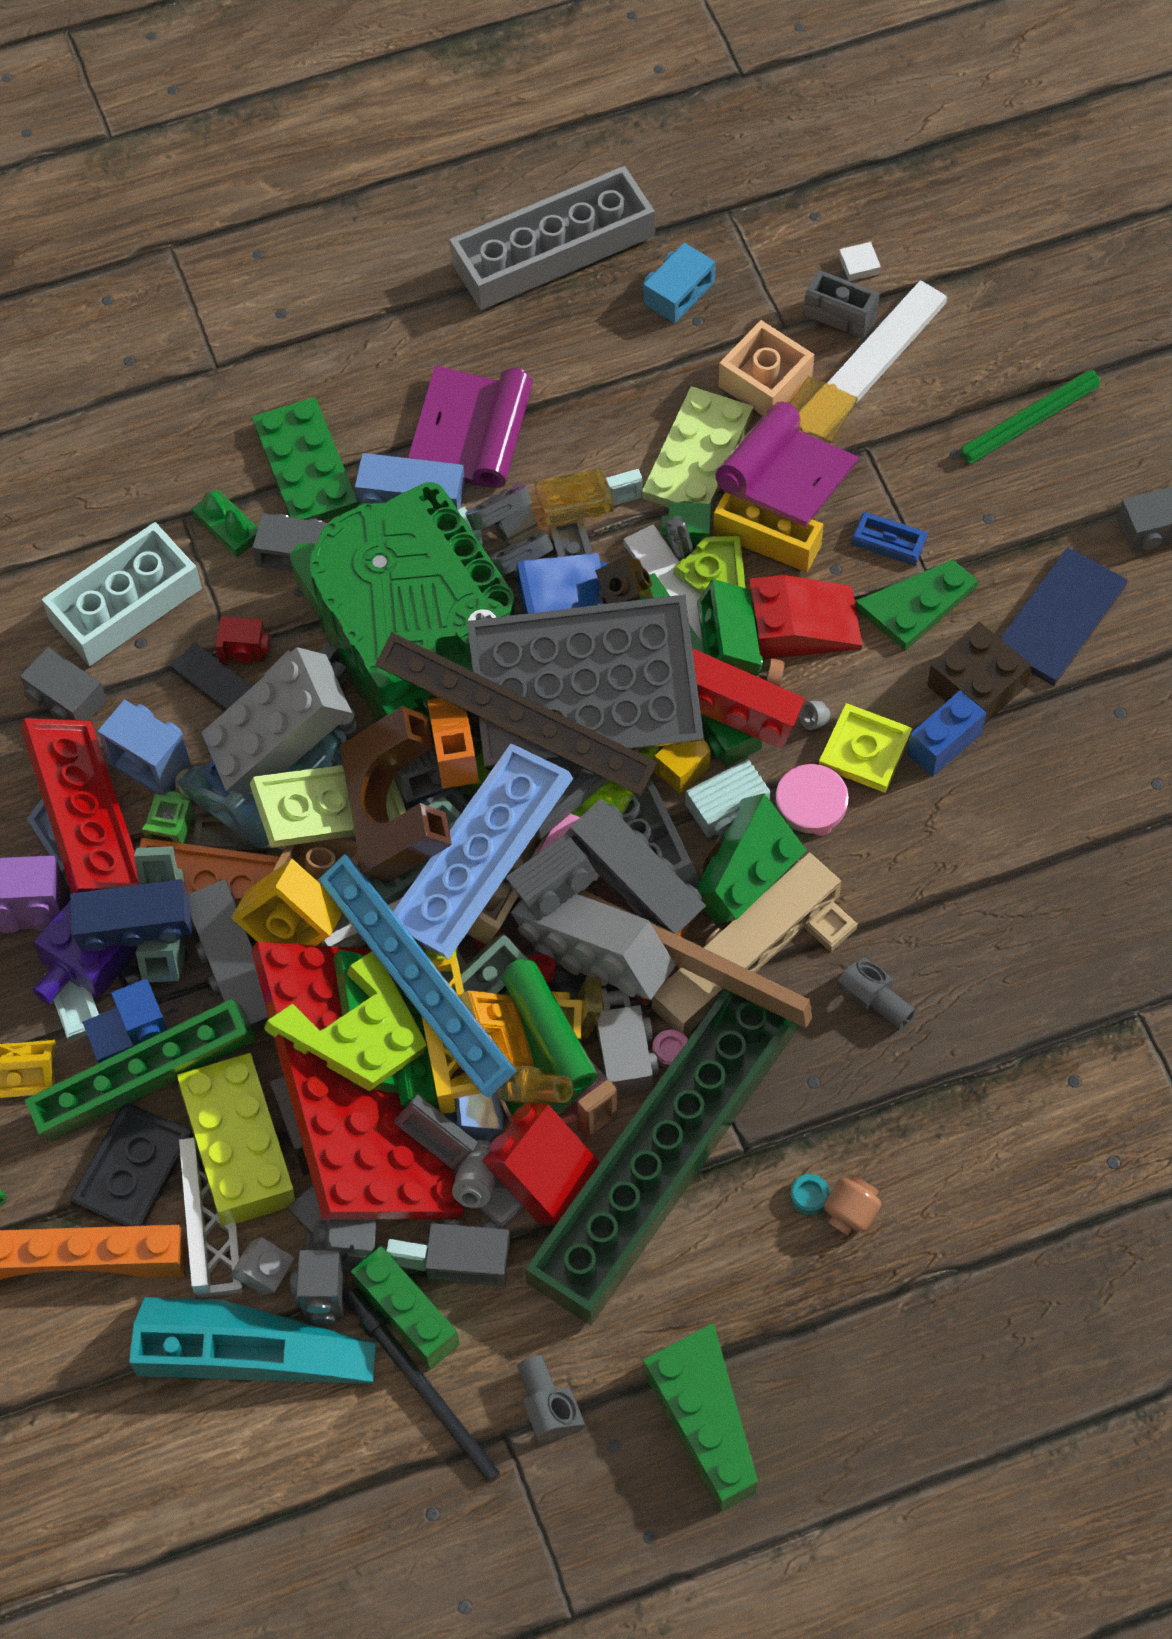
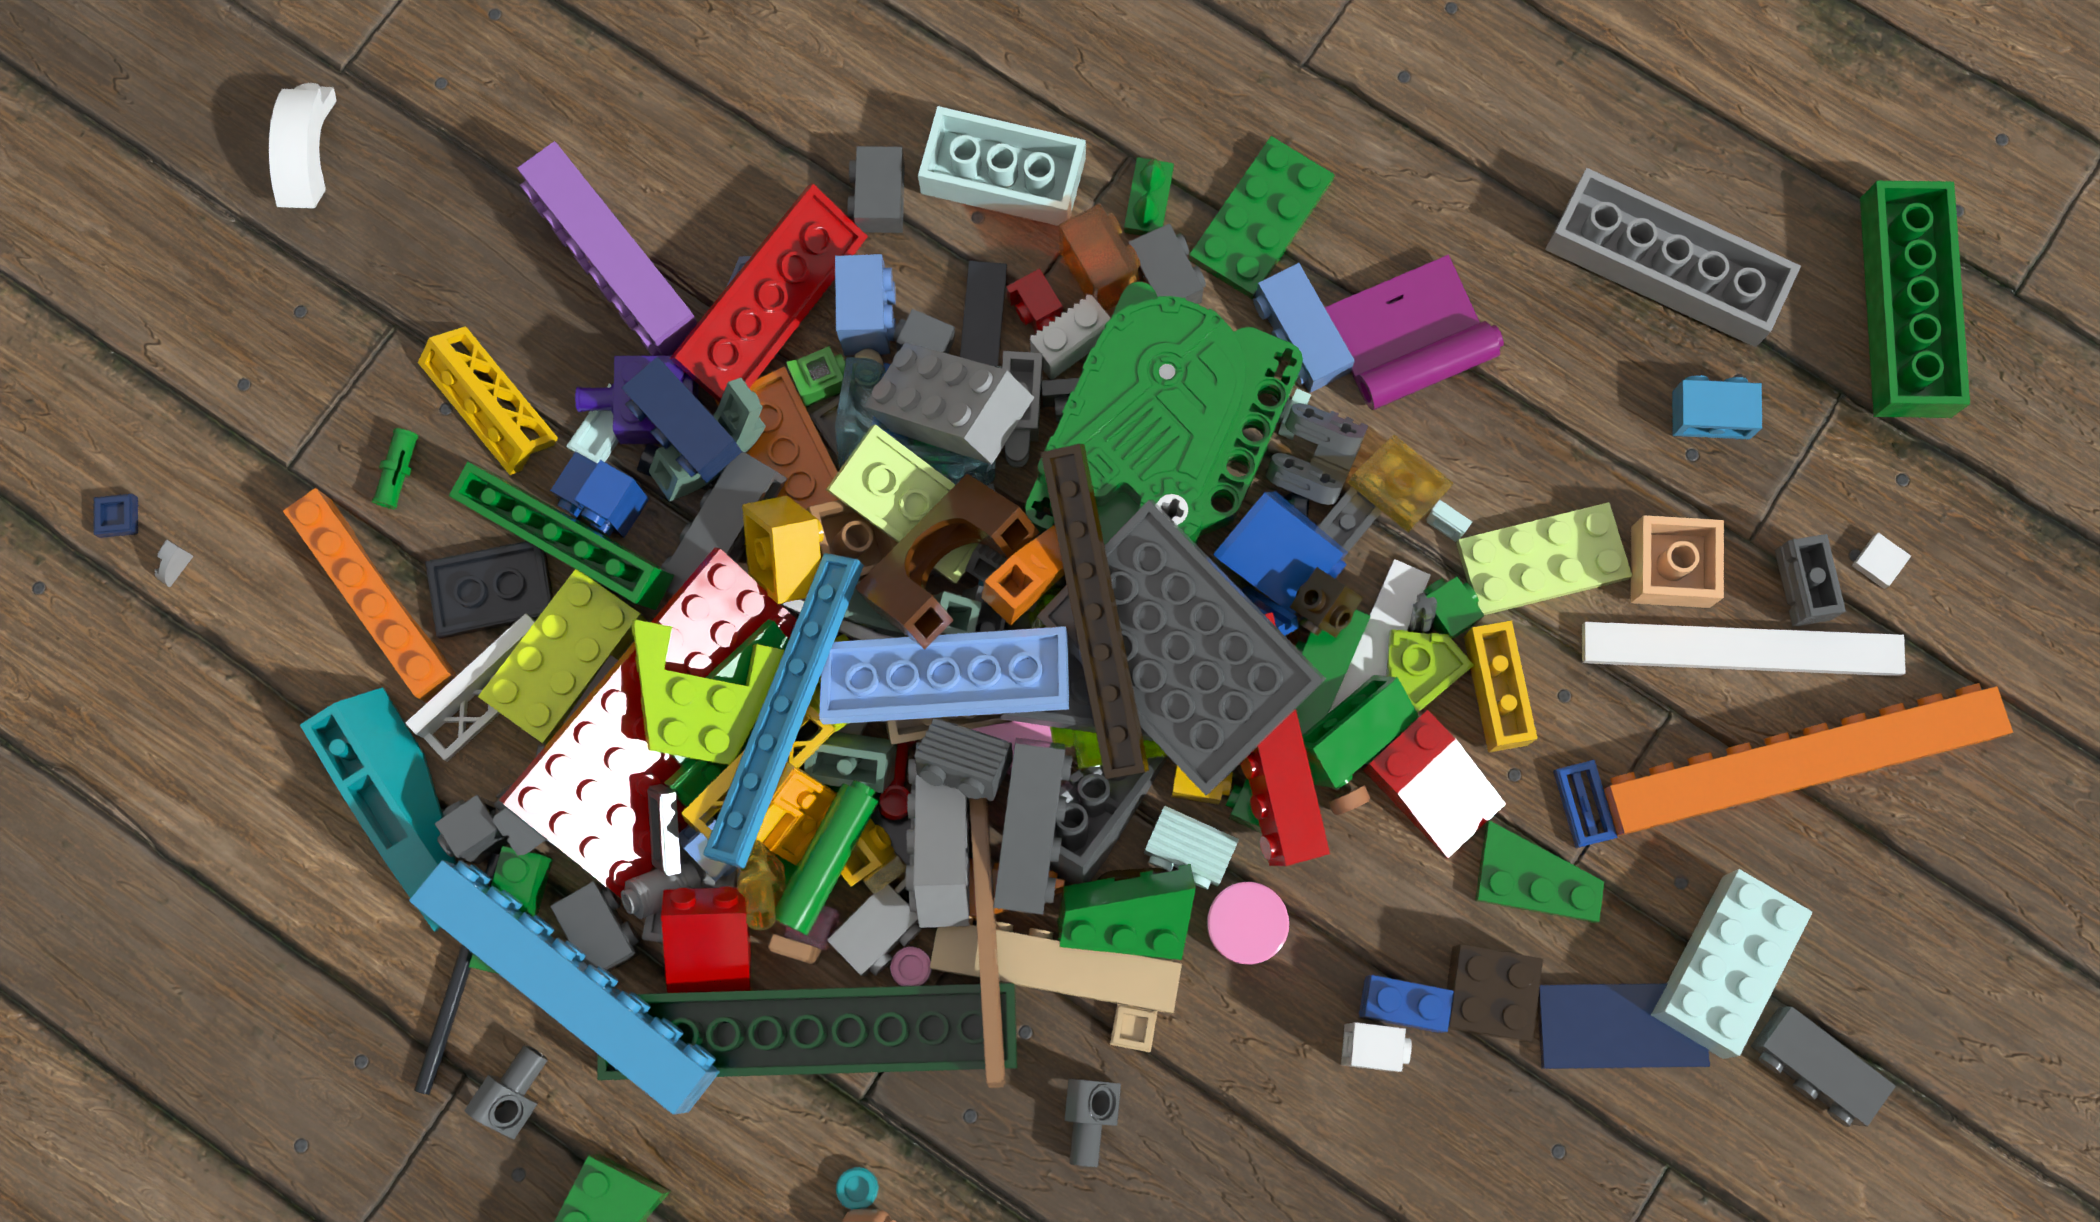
camera: 55 degrees right, 15 degrees up
light grey brick [230,1237,294,1296] -> none
light aqua tile [386,1239,428,1271] -> none
magenta door [715,401,859,527] -> none
clear yellow piece [791,376,858,444] -> none
light grey hinge [799,700,831,730] -> none
neon yellow plate [819,703,913,793] -> none
green axle [960,370,1100,464] -> none
none -> dark azure brick [409,860,720,1115]
none -> dark grey brick [893,309,955,354]
none -> white brick [1030,295,1111,380]
none -> clear orange brick [1059,203,1141,311]
none -> white brick [1341,1023,1411,1072]
none -> orange brick [1603,683,2013,836]
none -> light aqua brick [1651,869,1813,1059]
none -> green brick [1860,180,1970,418]

